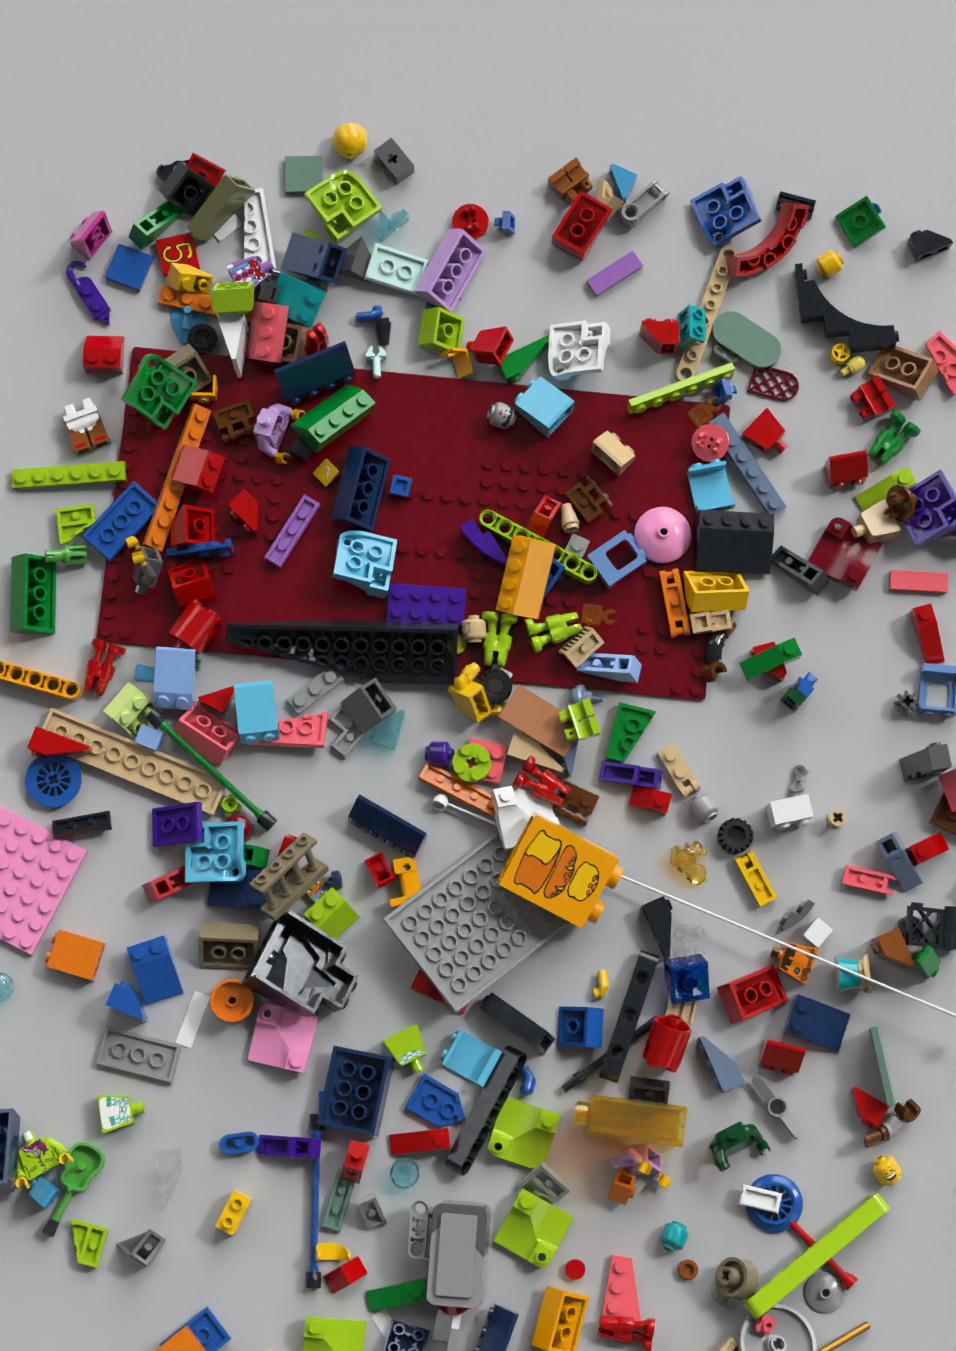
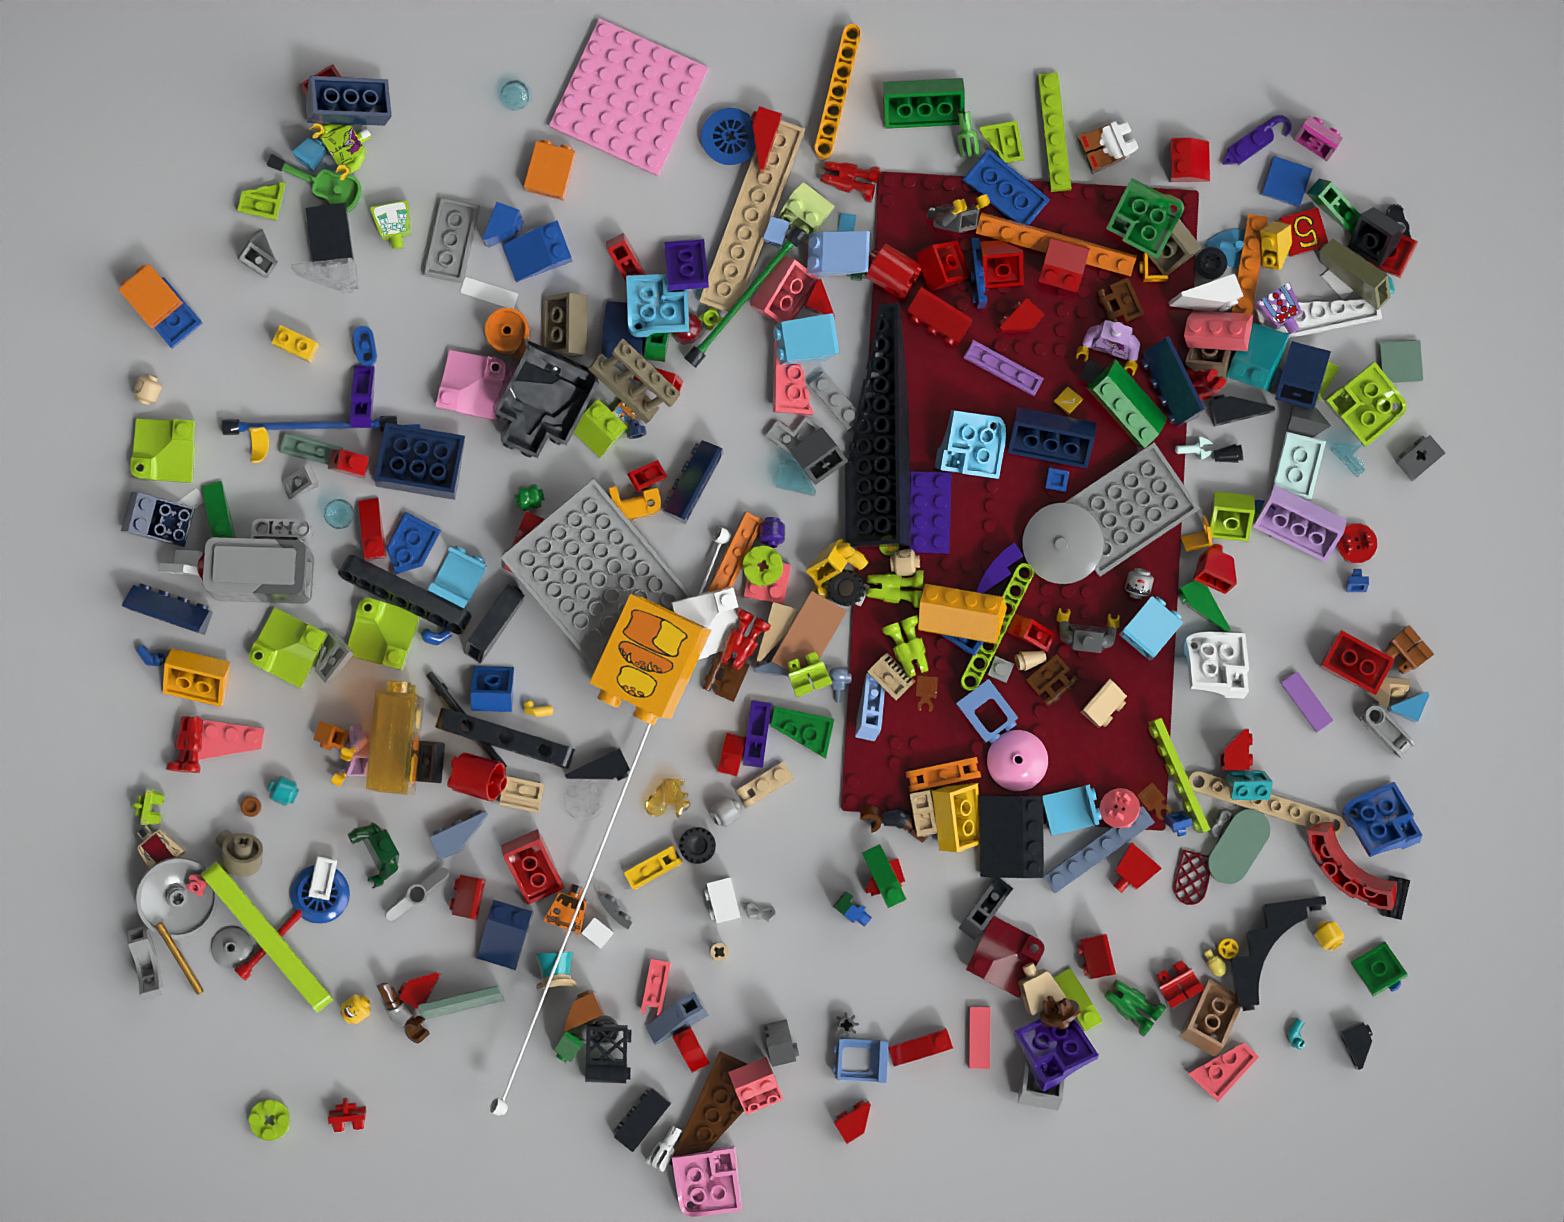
camera: 90 degrees right, 5 degrees up
black plate [52,811,112,840] -> none
lime slope [211,281,254,315] -> none
black plate [256,268,281,304] -> none
red slope [324,1256,368,1294] -> none
yellow piece [332,123,367,159] -> none
blue arm [356,305,383,322] -> none
lime torso [383,1024,426,1074] -> none
red tile [565,1259,585,1280] -> none
clear blue slope [663,954,710,1004] -> none
none -> black tile [305,203,354,268]
none -> green piece [514,484,545,511]
none -> red slope [907,287,973,346]
none -> light grey dish [1023,503,1104,584]
none -> dark grey torso [1056,608,1120,653]
none -> light grey plate [1065,443,1200,577]
none -> black slope [1209,394,1275,427]
none -> teal arm [1287,1018,1305,1050]

